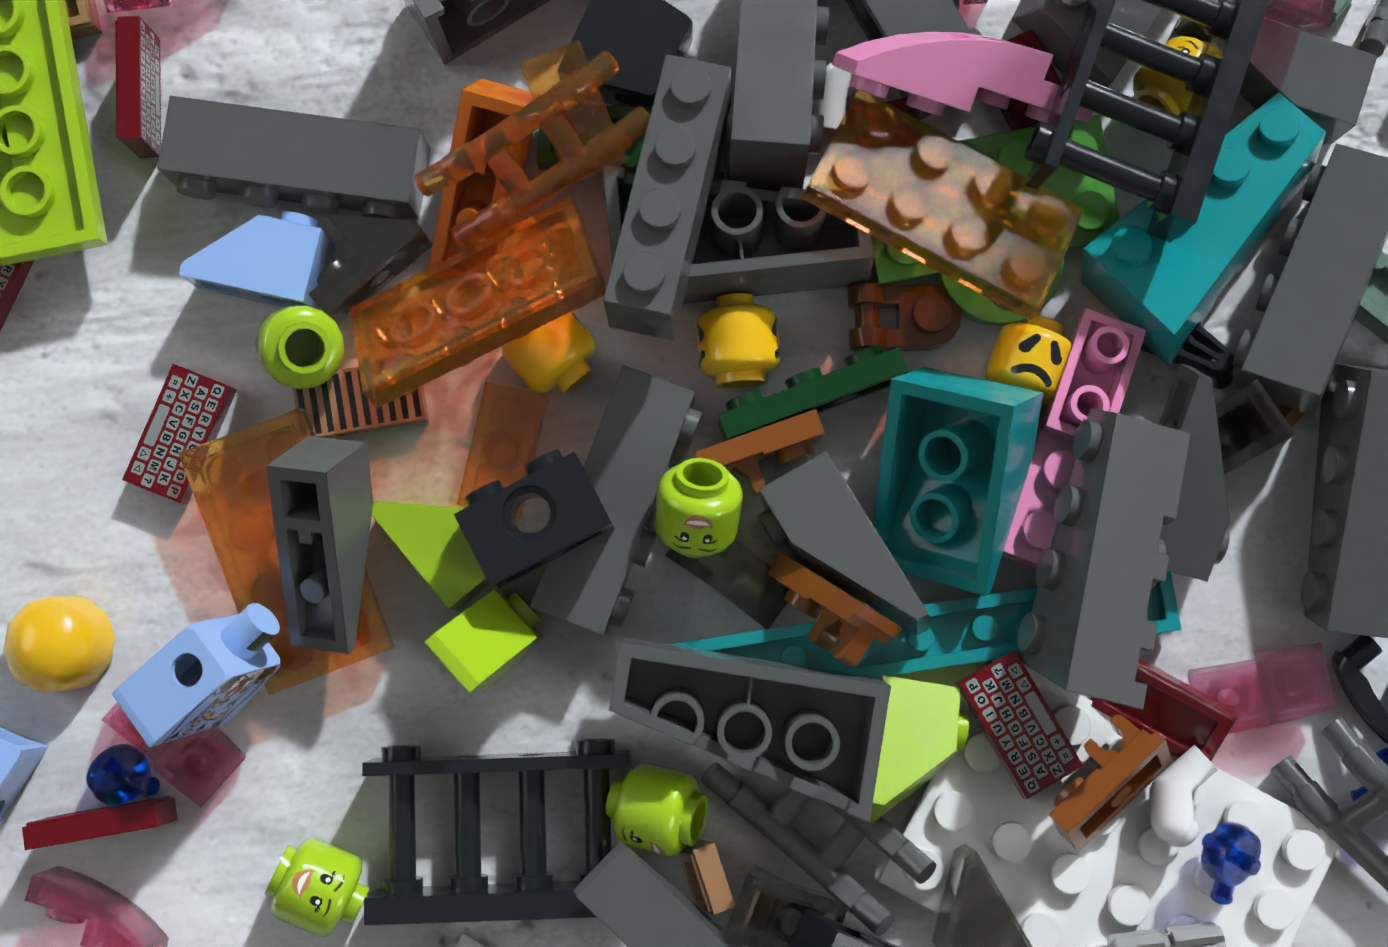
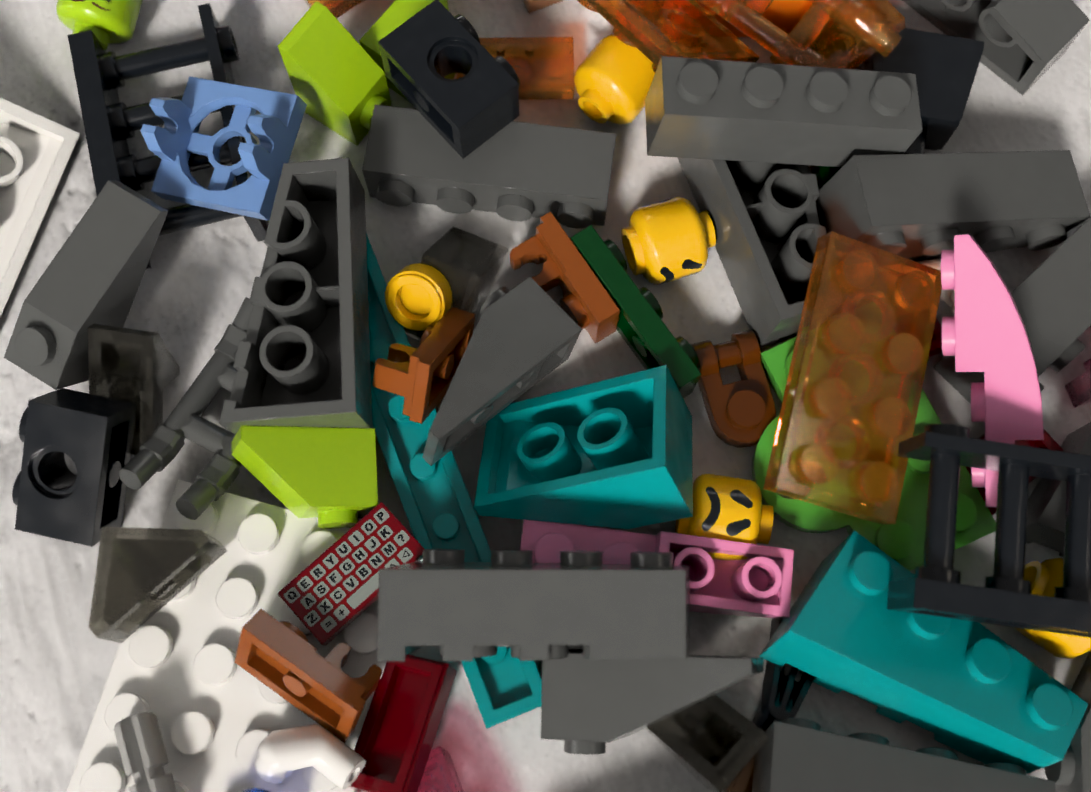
camera: 75 degrees right, 10 degrees down
lime head [606,763,708,858] -> none
lime head [654,458,743,558] -> none
medium nougat tile [679,839,736,915] -> none
none -> medium blue piece [141,76,307,221]
none -> yellow tile [385,263,452,331]

